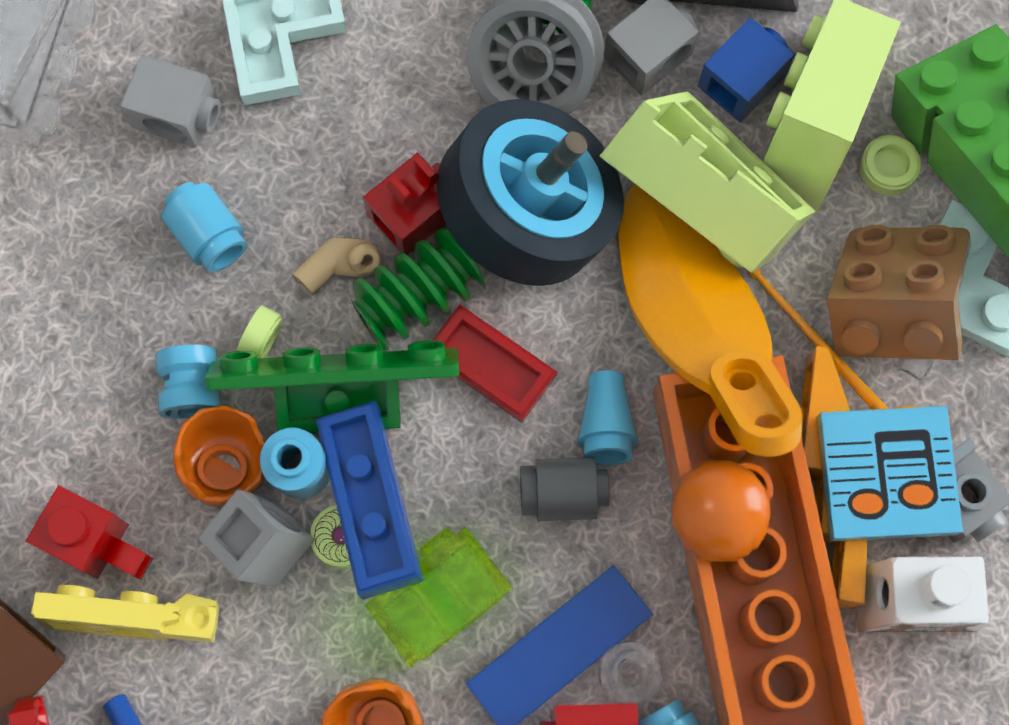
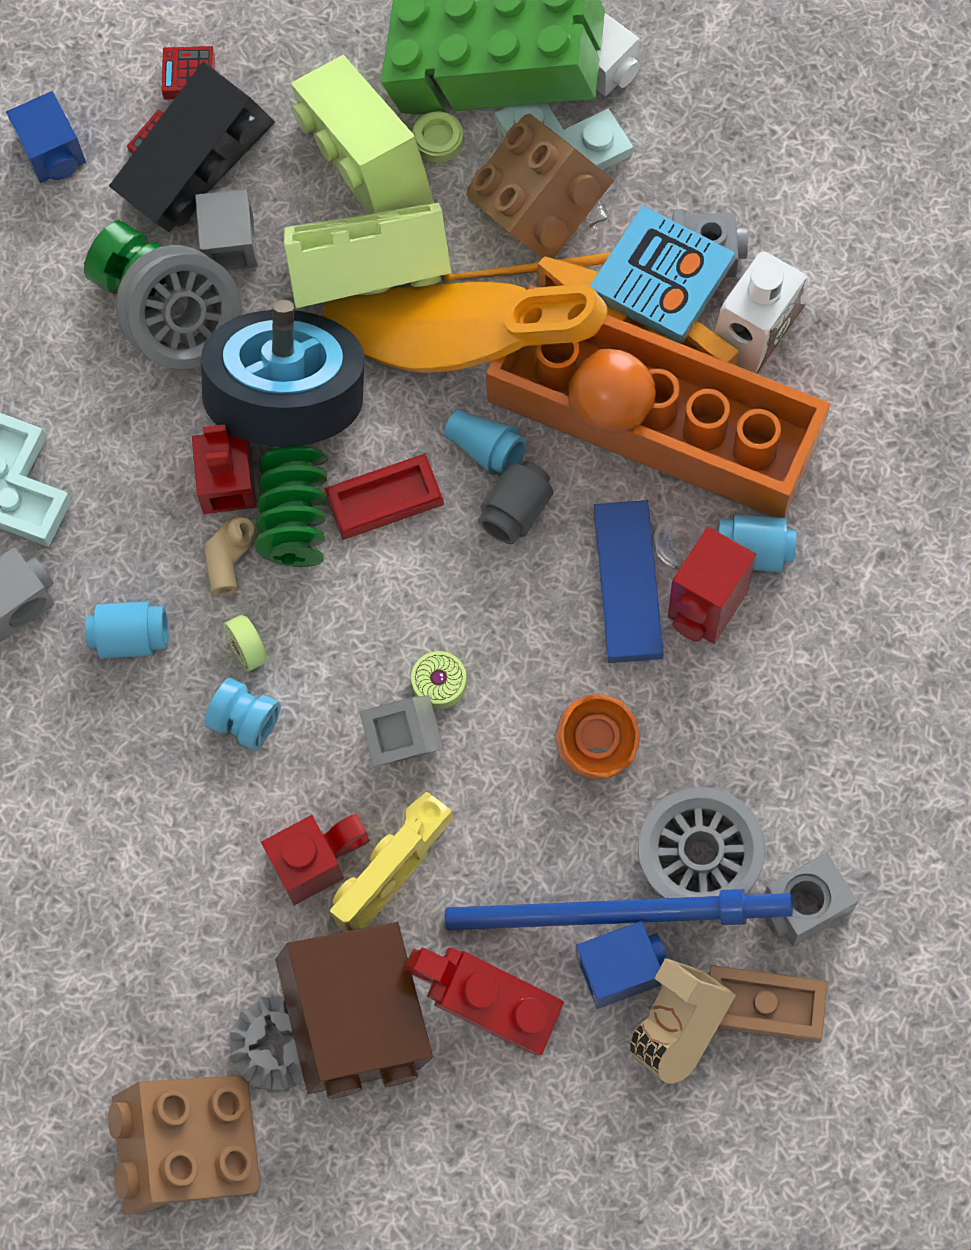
camera: 50 degrees left, 5 degrees down
orange hair [173,405,265,508] -> none
green bracket [205,340,459,433] -> none
medium azure brick [260,428,330,499] -> none
blue tile [316,401,424,600] -> none
clear neon green brick [364,527,513,668] -> none
blue brick [697,17,795,123] -> none

